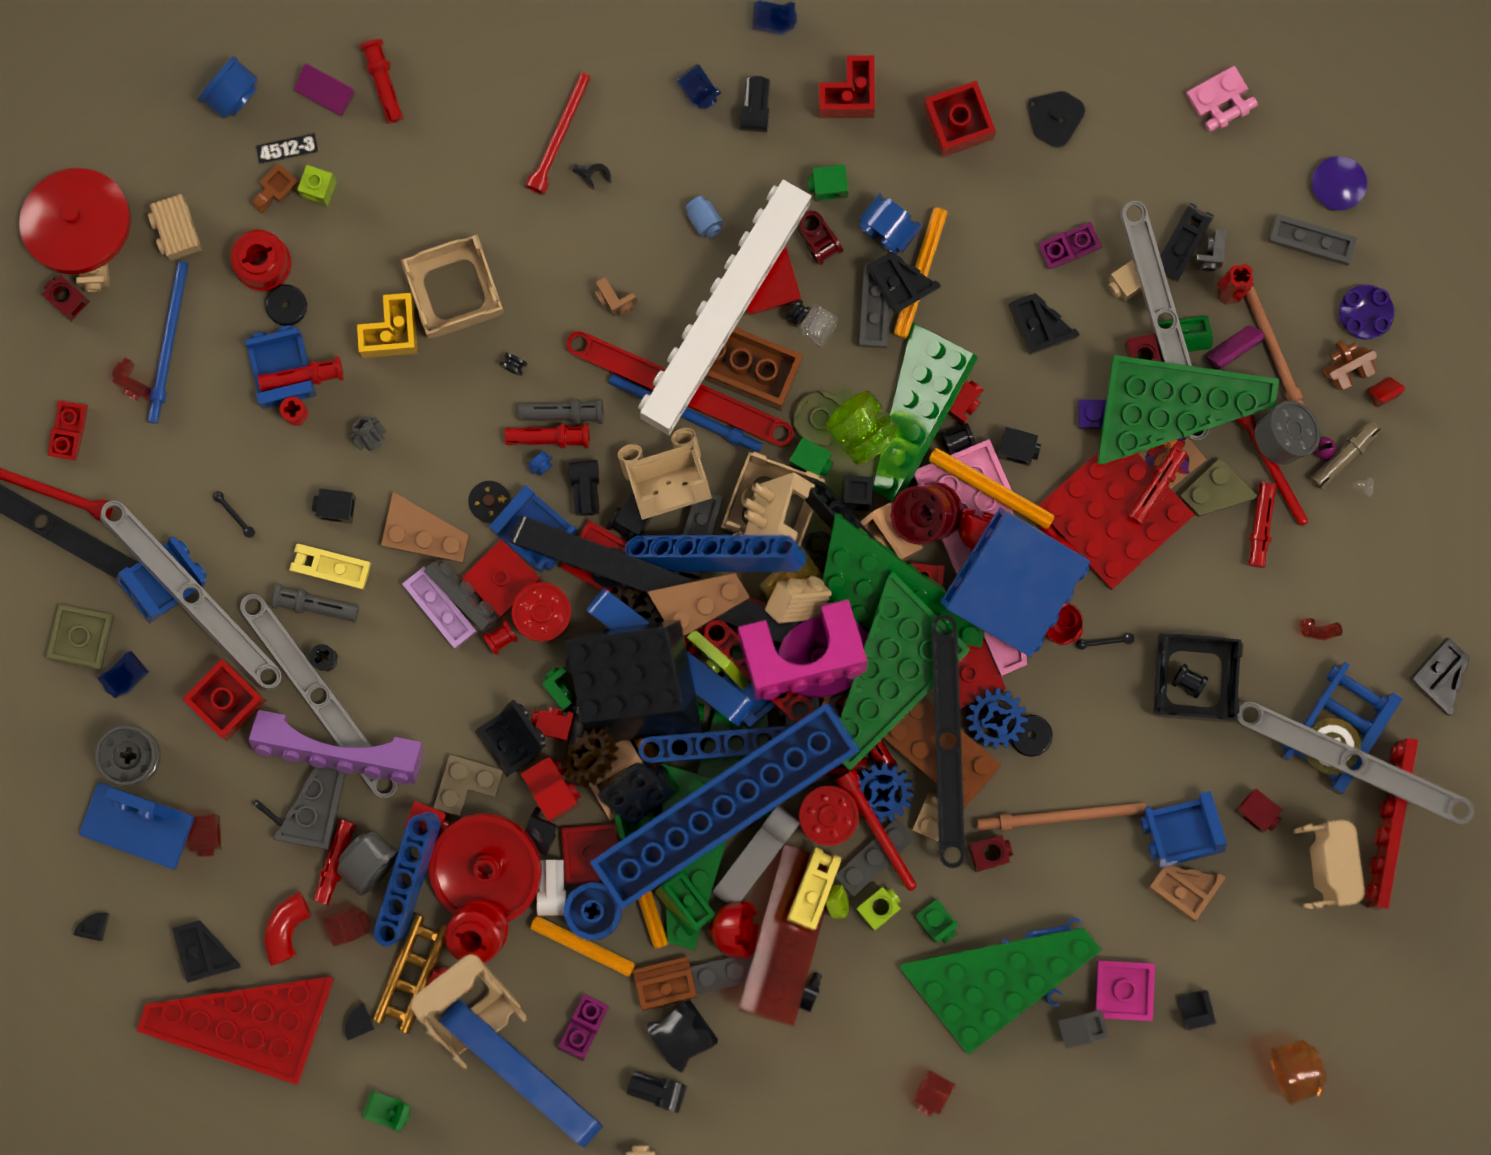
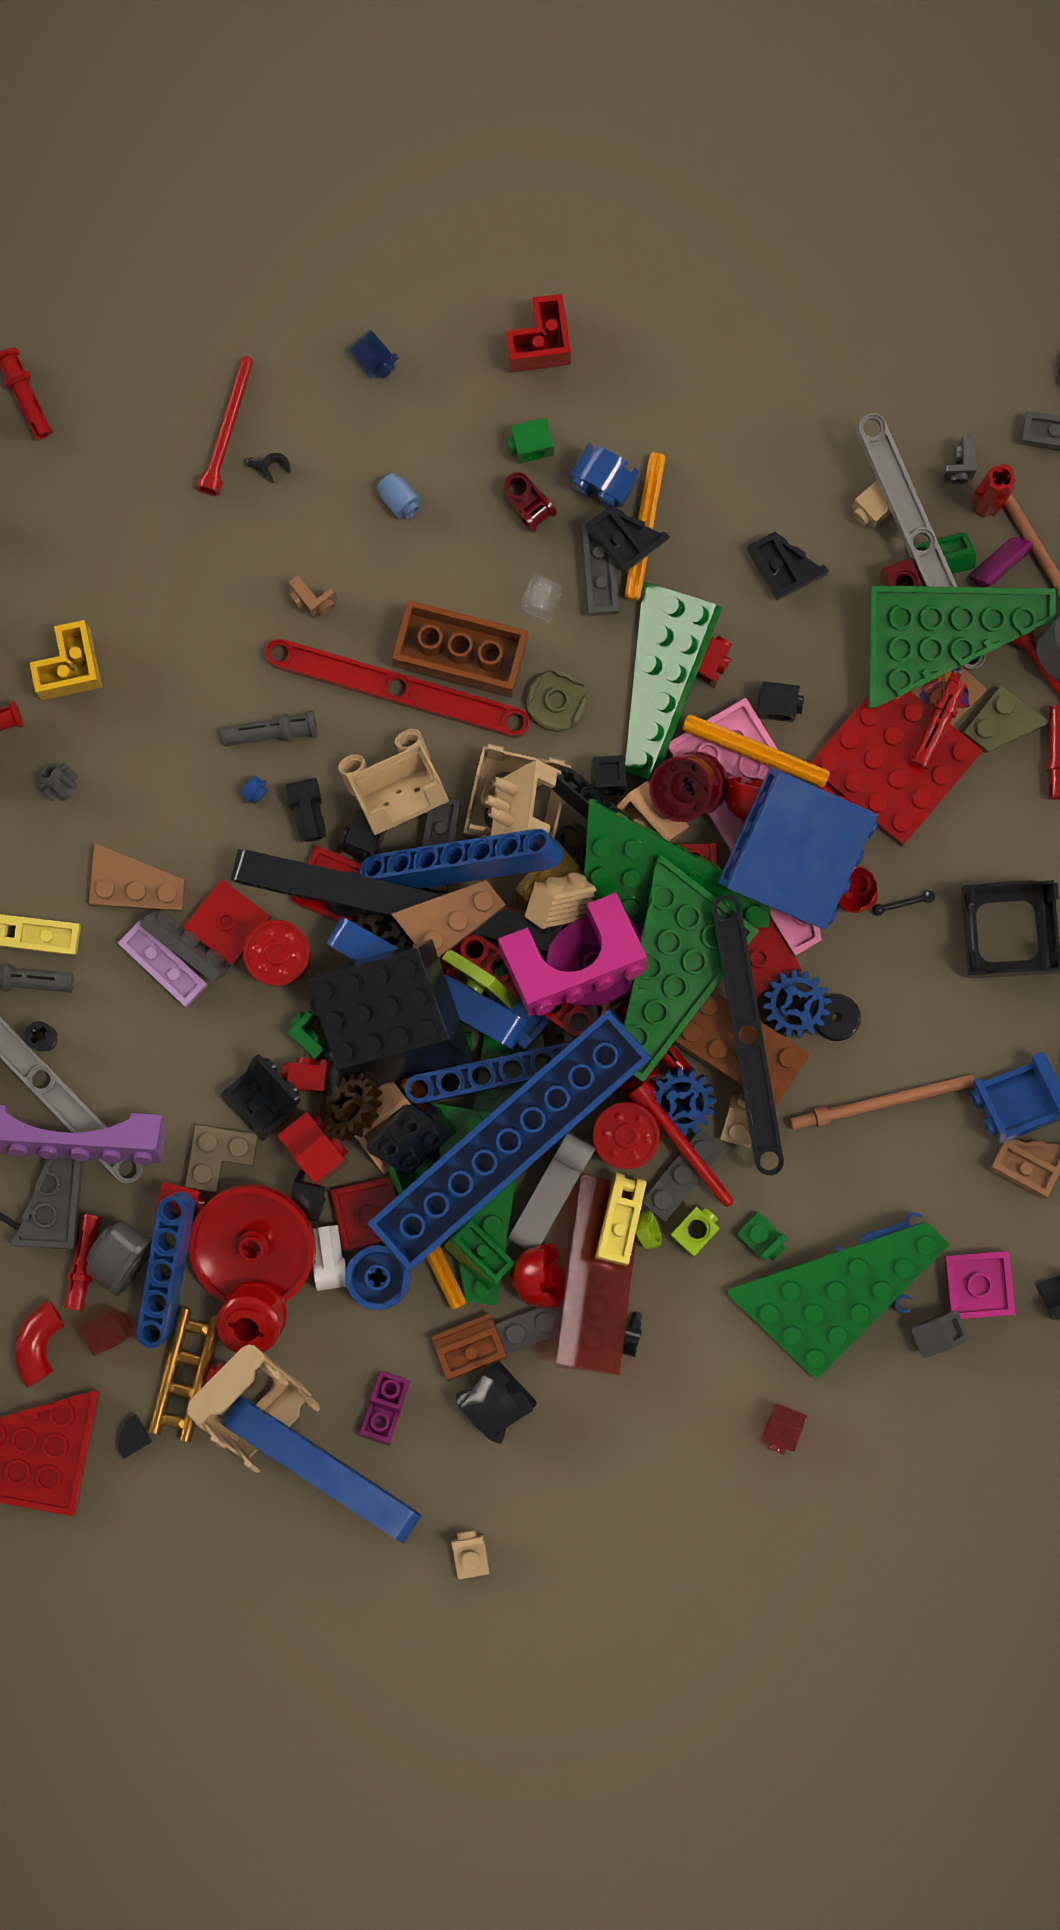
camera: 10 degrees left, 0 degrees up
black brick [312,488,356,524] -> none
green bracket [361,1090,410,1132] -> none
tan piece [401,235,504,338] -> none
piece [469,481,510,522] -> none
red bush [482,620,519,656] -> none
blue panel [489,485,578,574] -> none
black bush [500,352,528,376] -> none
red pin [505,423,590,449] -> none
light orange axle [530,916,635,976] -> none
blue bar [609,374,763,453] -> none
black piece [626,1071,687,1113] -> none
white brick [638,180,812,435] -> none
black piece [740,76,770,133] -> none
red tile [747,247,802,316] -> none
clear blue bracket [753,0,797,35] -> none
black bush [785,300,812,327] -> none
green brick [789,437,834,478] -> none
clear neon green wheel [825,390,900,465] -> none
red brick [923,80,996,158] -> none
black bush [941,423,976,455] -> none
dark red brick [968,835,1013,872] -> none
black piece [1027,91,1085,148] -> none
magenta slope [1038,222,1103,270] -> none
dark purple plate [1078,400,1106,429] -> none
black plate [1160,202,1214,282] -> none
black bush [1172,663,1209,699] -> none
bright pink plate [1186,65,1258,132] -> none

